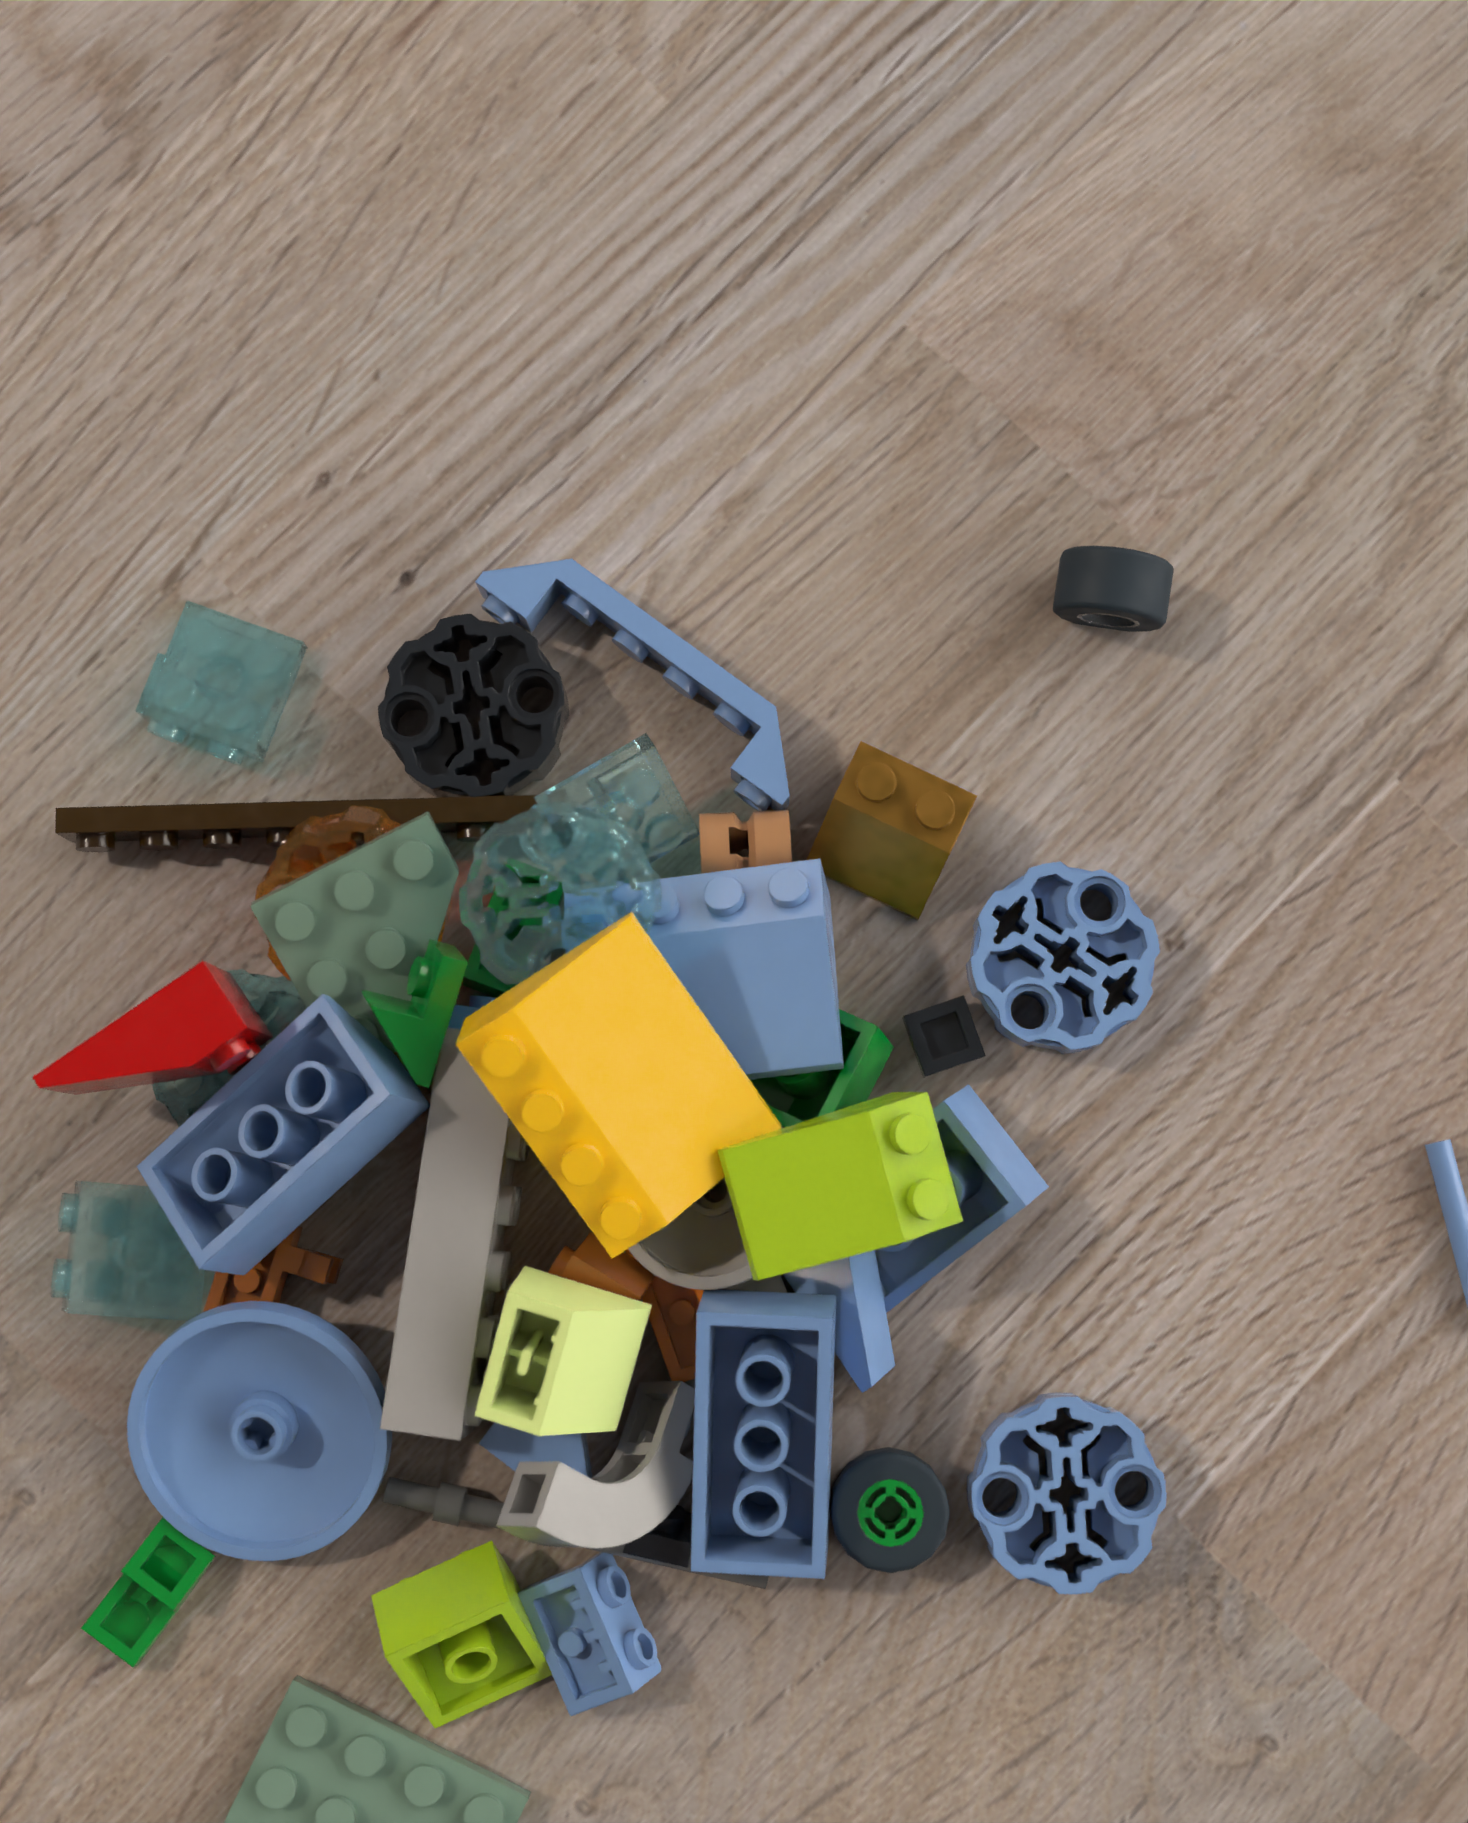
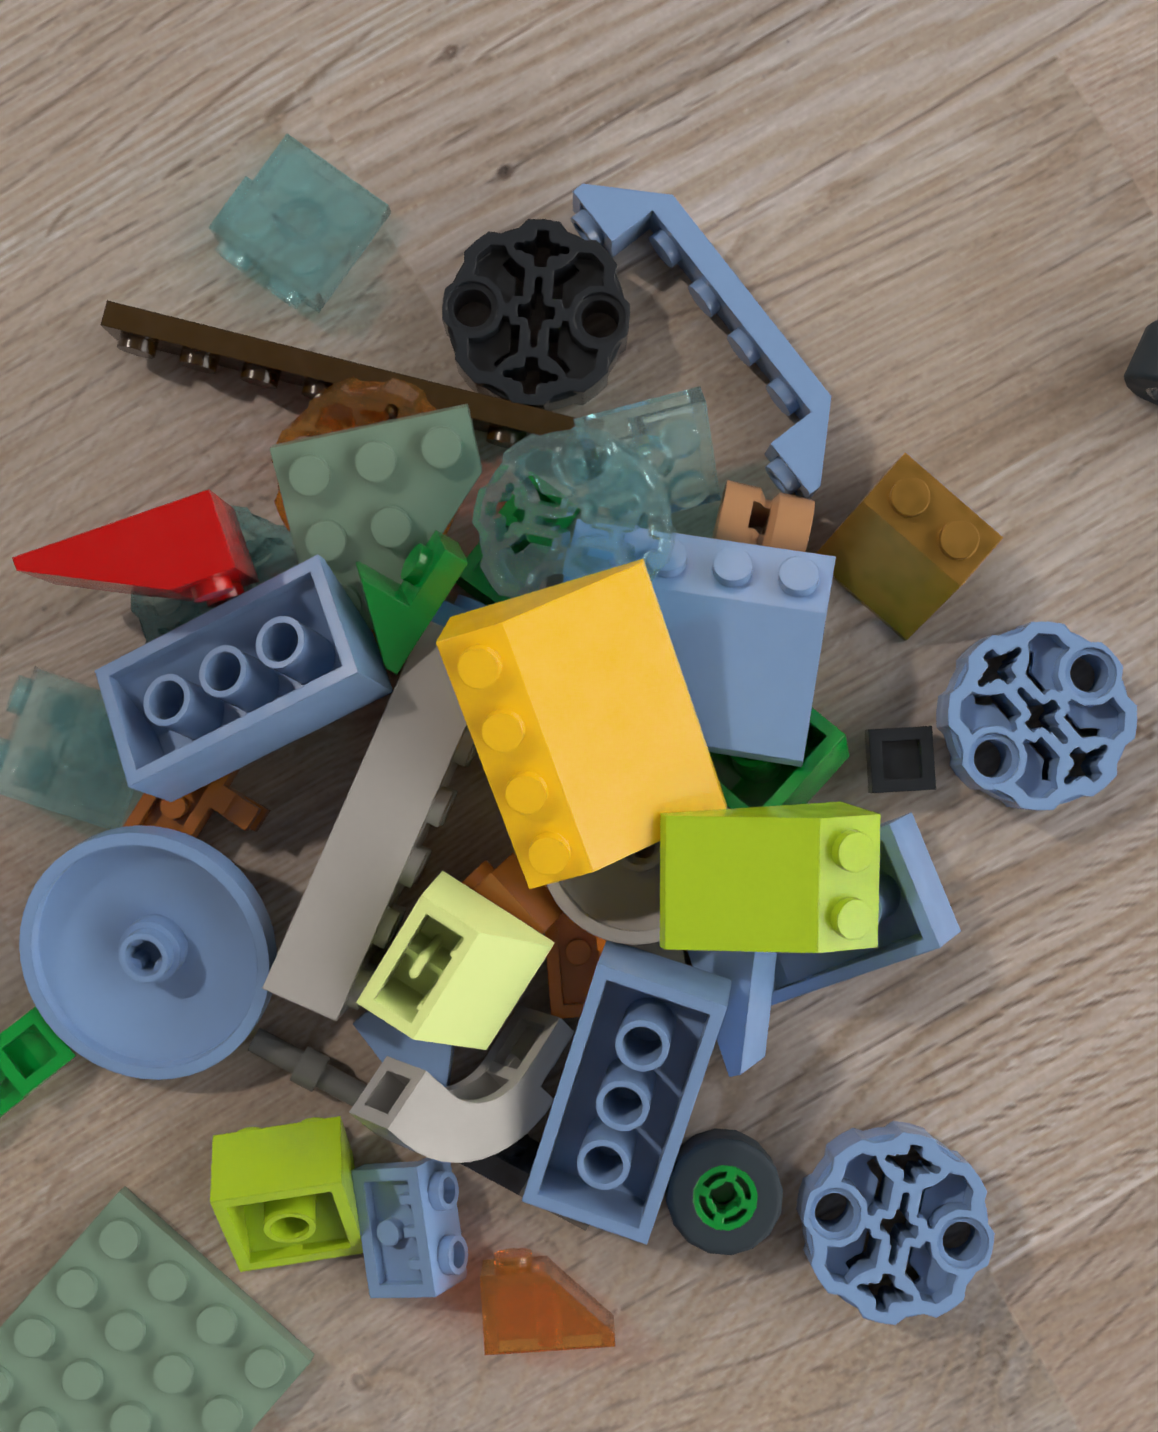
camera: 10 degrees right, 5 degrees up
none -> clear orange slope [480,1248,616,1355]

